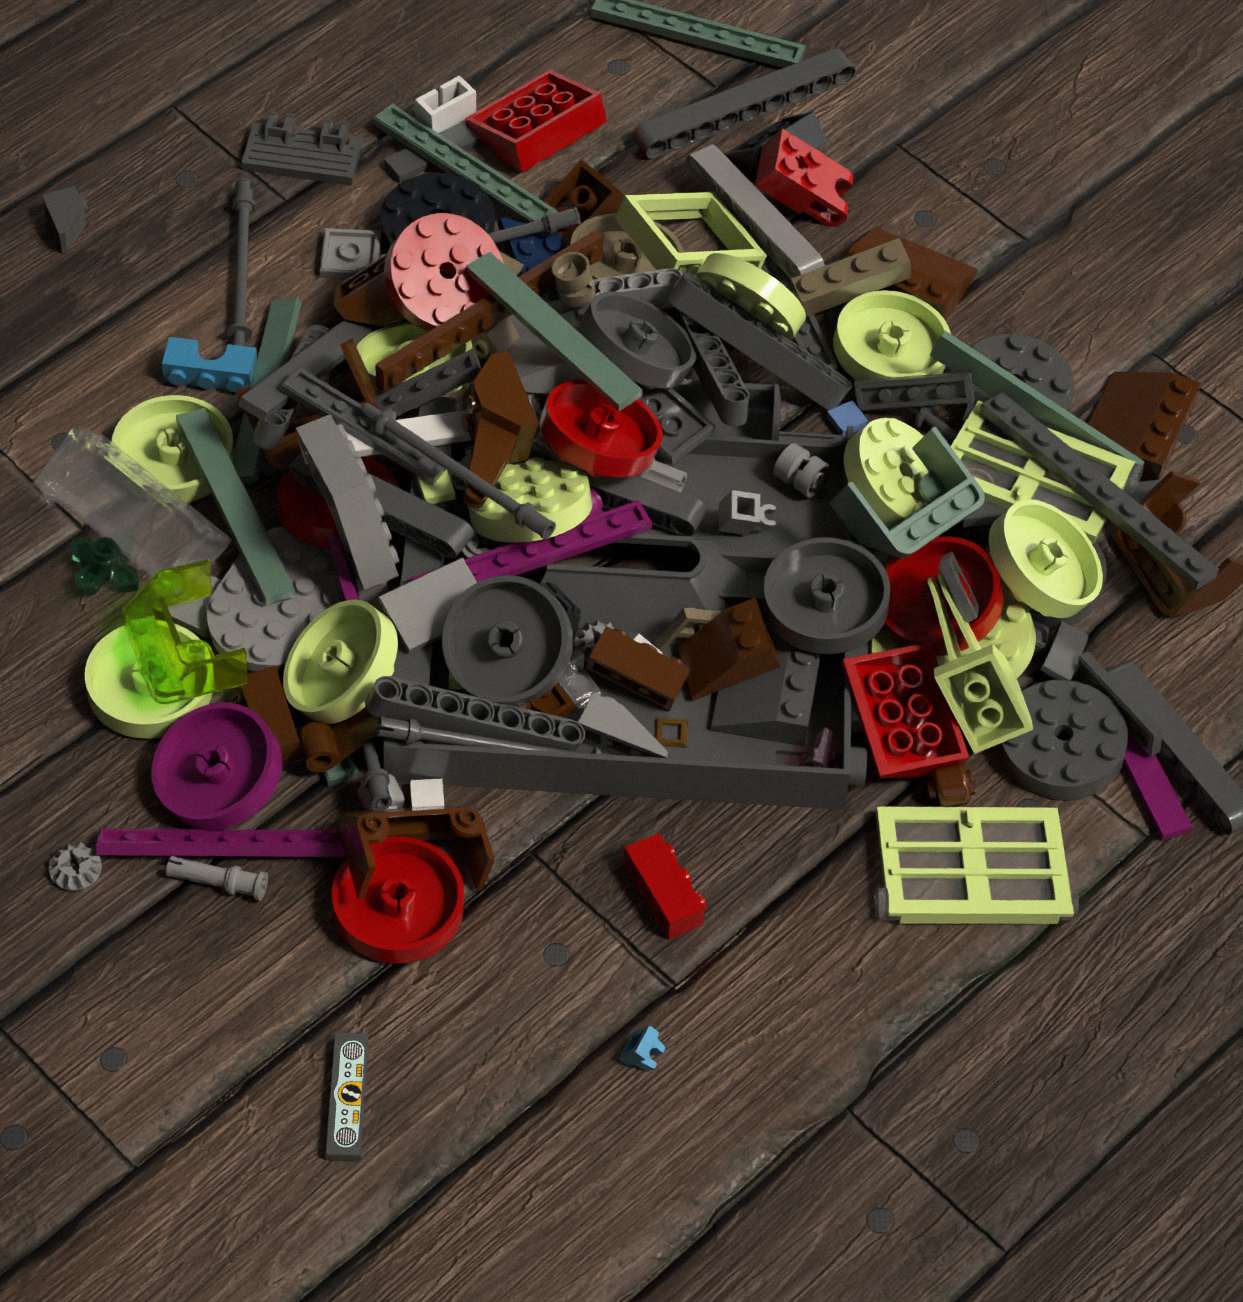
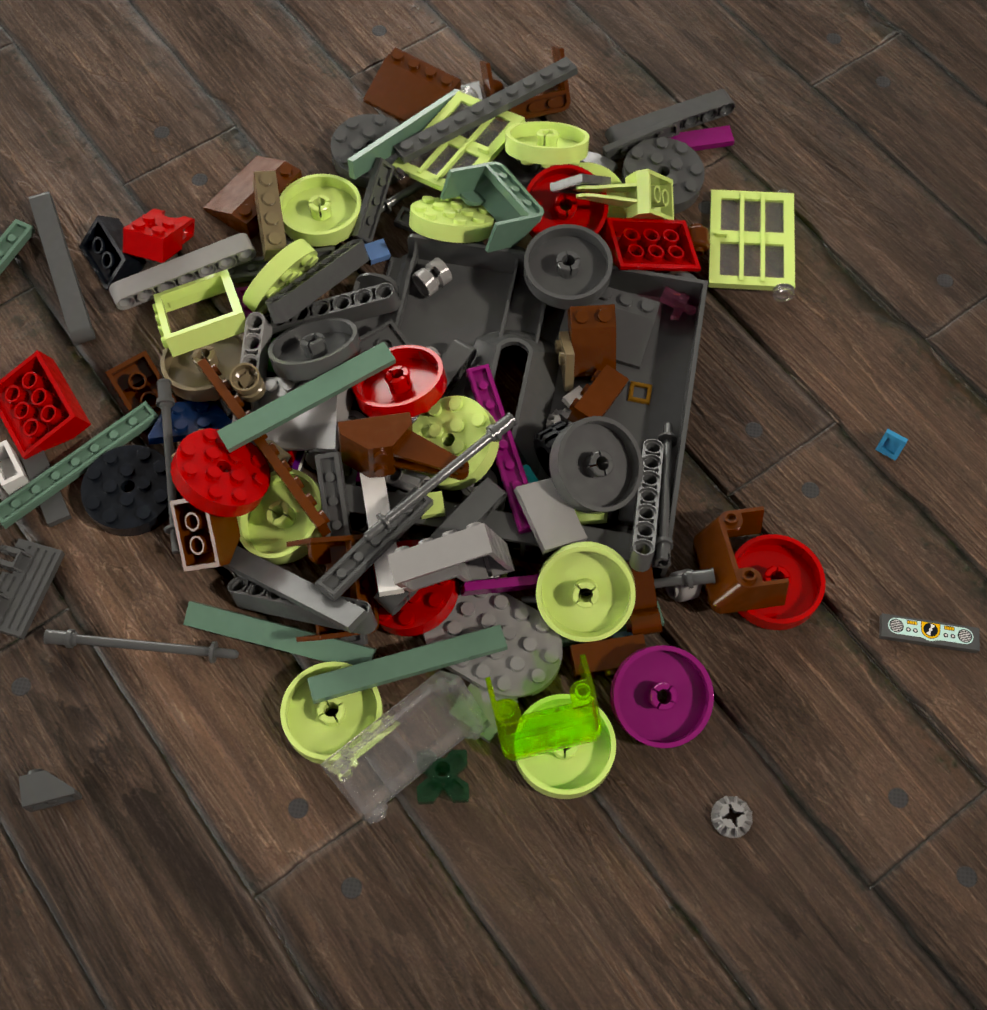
camera: 80 degrees left, 10 degrees up
magenta tile [96,828,346,857] -> none
dark azure arch [162,337,257,393] -> none
light grey pin [166,856,268,901] -> none
light grey tile [320,228,382,279] -> none
white tile [410,778,444,808] -> none
light grey slope [578,693,668,758] -> none
red brick [623,833,707,940] -> none
light grey brick [718,490,776,535] -> none

